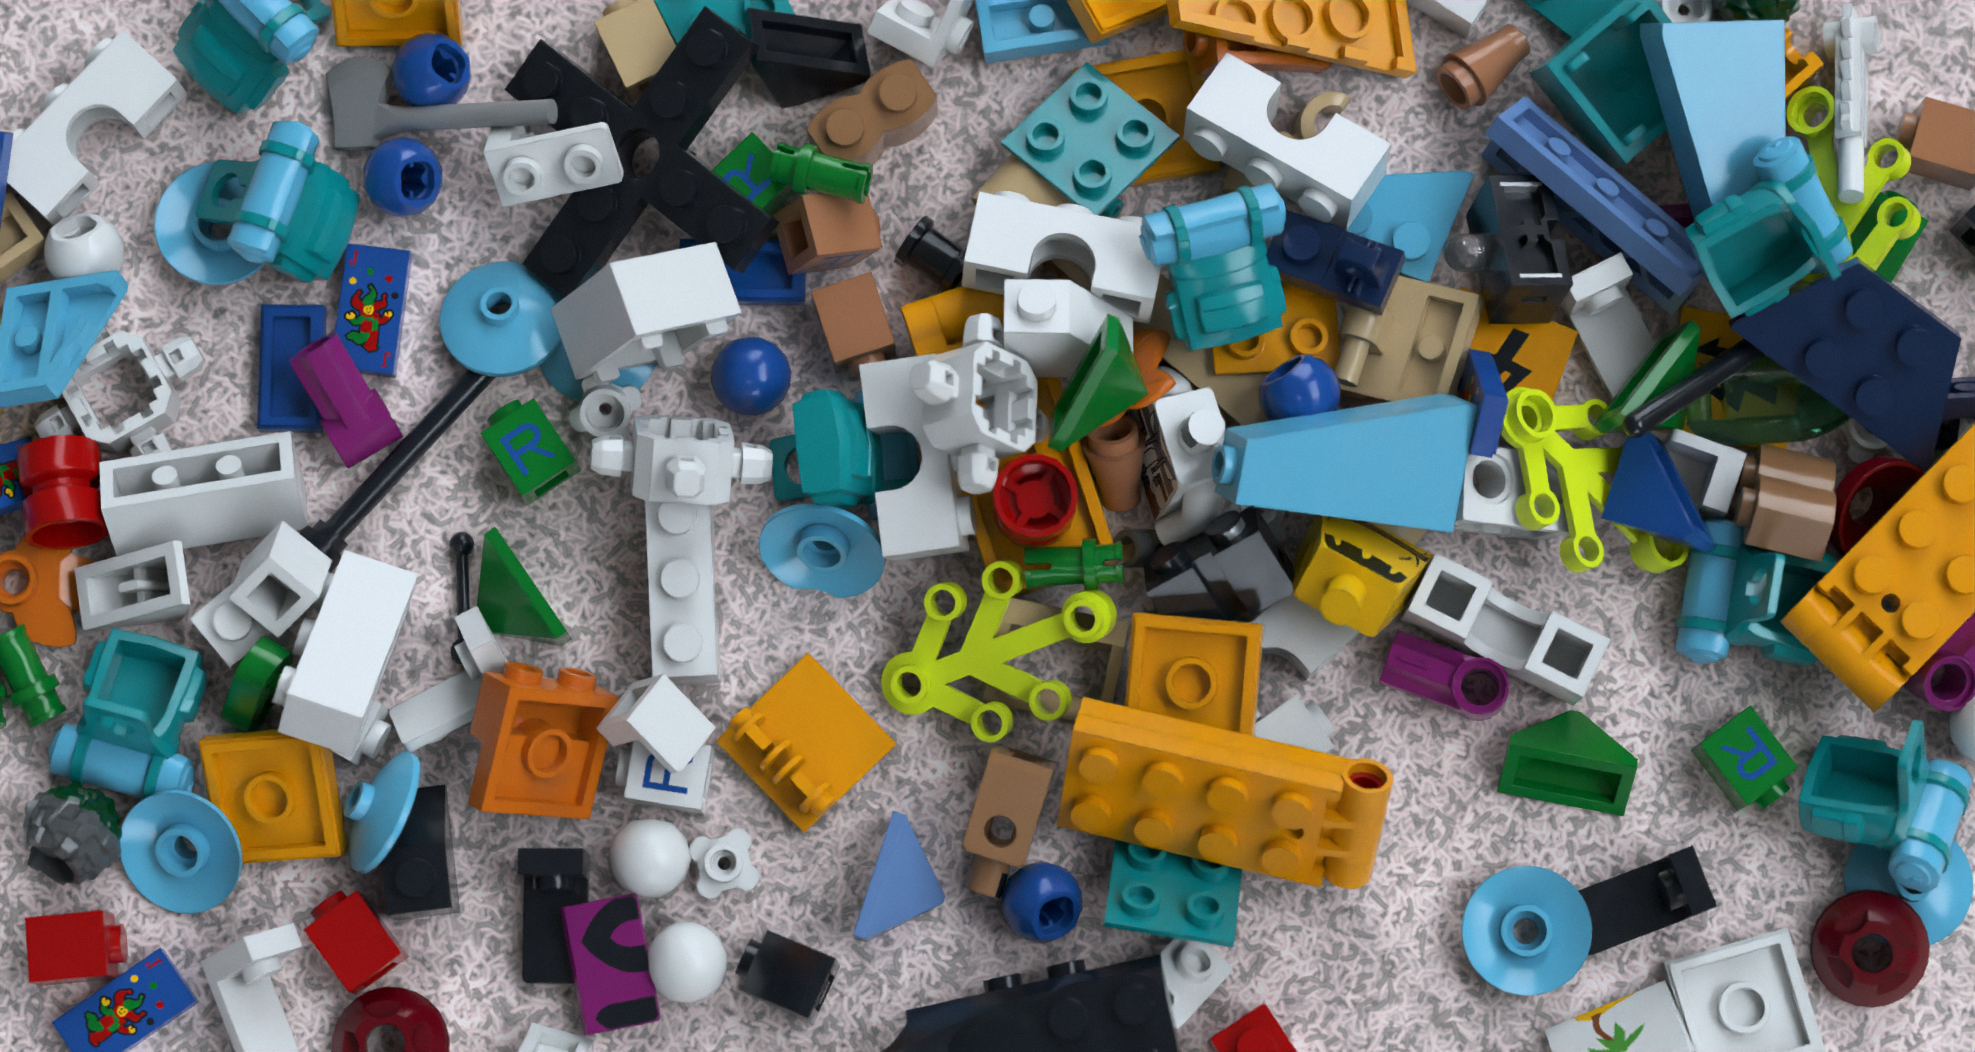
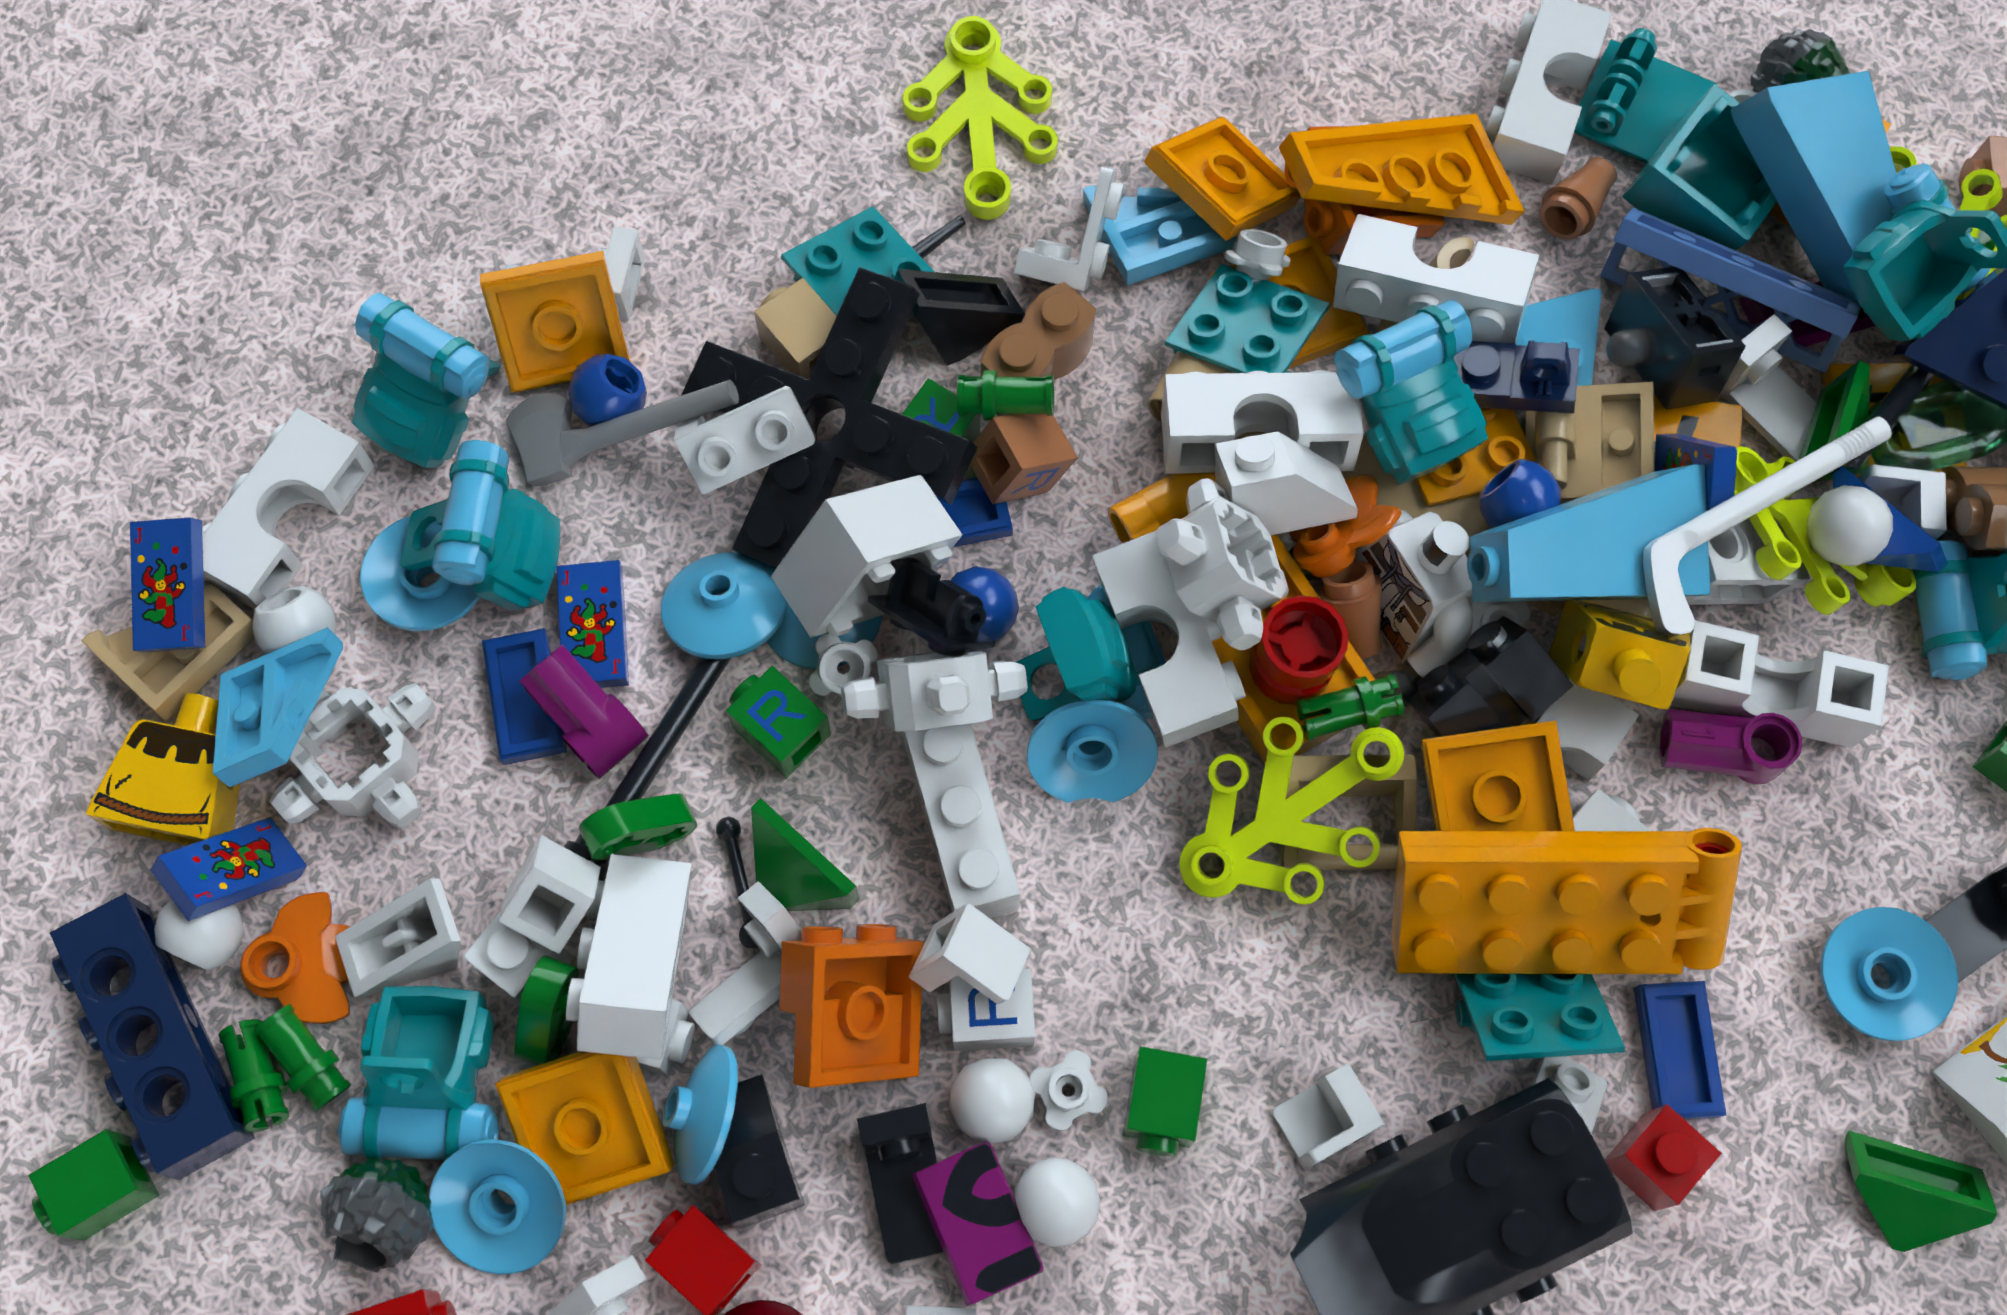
camera: 15 degrees left, 10 degrees down
red wheel [16,435,109,550] -> none
white brick [99,431,308,556] -> none
blue piece [363,137,442,217] -> none
light orange hinge [716,652,897,833] -> none
black slope [735,930,840,1025] -> none
nougat brick [811,272,896,377] -> none
medium blue slope [853,811,945,942] -> none
black bush [894,216,967,294] -> none
medium nougat torso [961,743,1058,898] -> none
blue piece [1001,861,1083,944] -> none
green slope [1048,314,1149,452] -> none
green slope [1497,710,1638,816] -> none
white piece [1823,3,1881,204] -> none
none -> green beam [579,793,697,860]
none -> black hinge [867,557,996,657]
none -> green brick [1122,1046,1208,1157]
none -> white plate [1225,229,1290,280]
none -> white panel [1272,1063,1385,1171]
none -> blue tile [1633,981,1726,1120]
none -> white piece [1642,417,1892,637]
none -> white piece [1807,485,1893,566]

